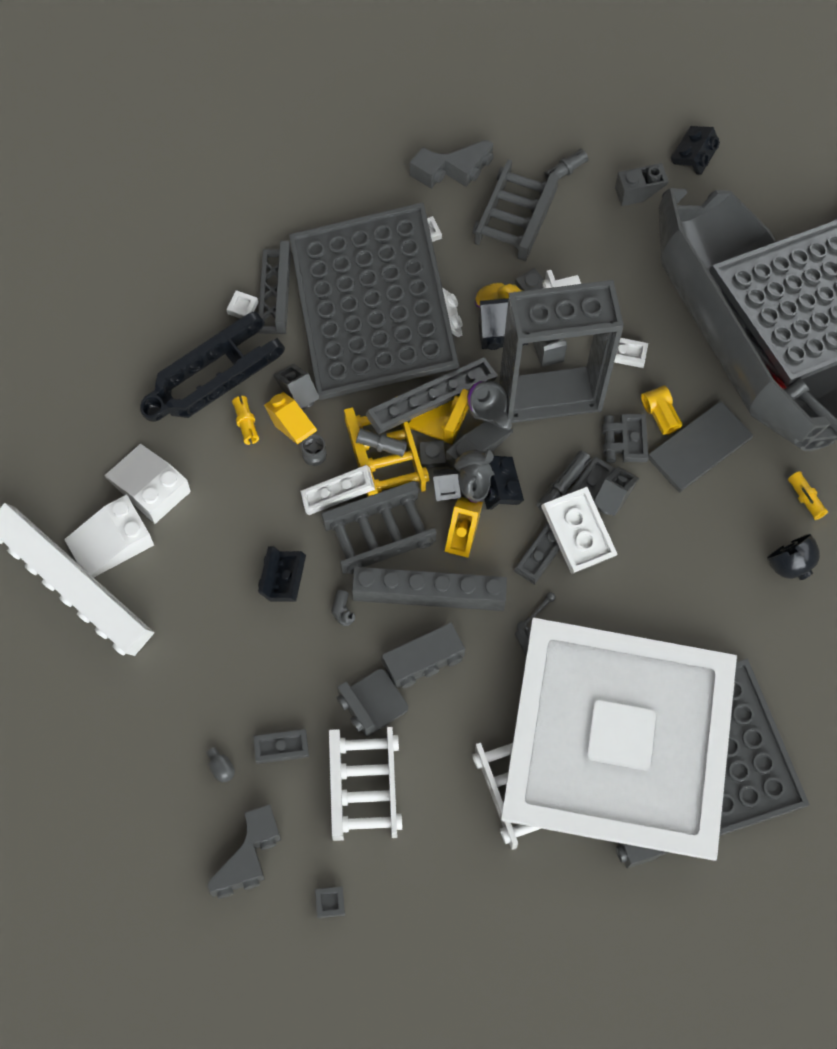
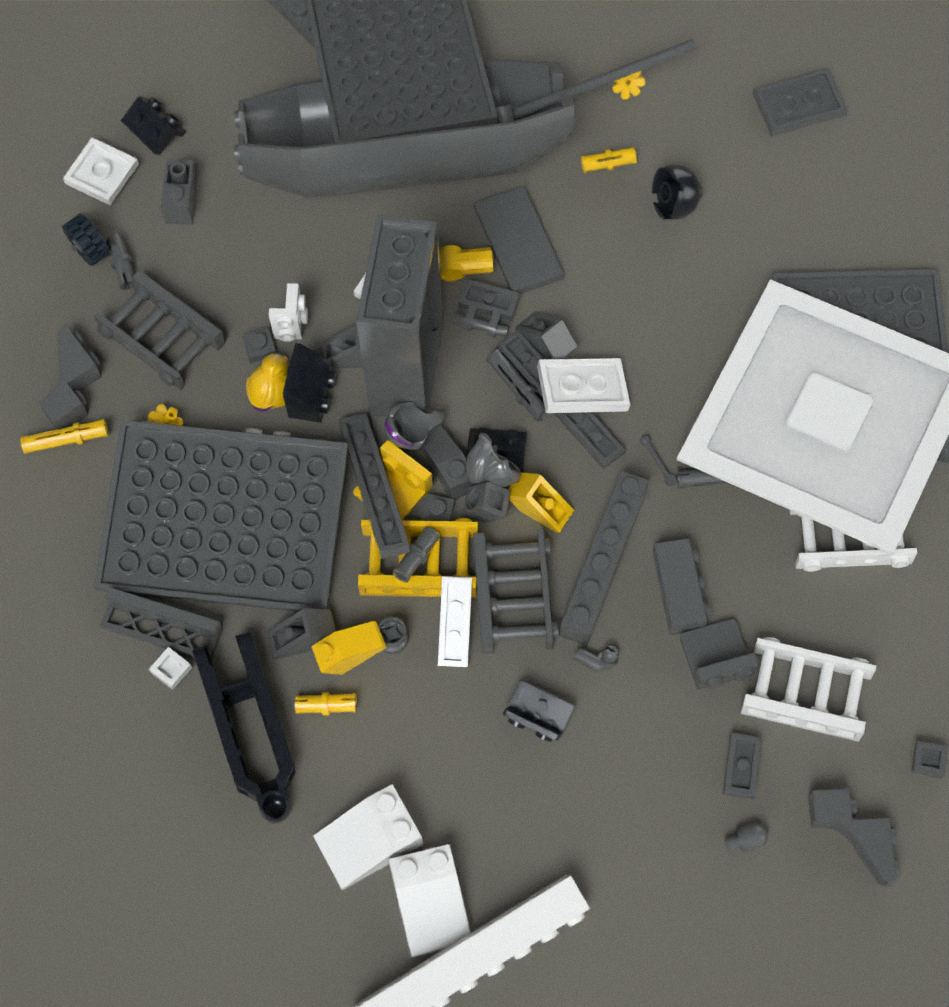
camera: 70 degrees left, 0 degrees up
none -> yellow pin [20,418,109,454]
none -> black wheel [62,213,110,266]
none -> white plate [63,138,139,205]
none -> yellow plant [147,404,183,426]

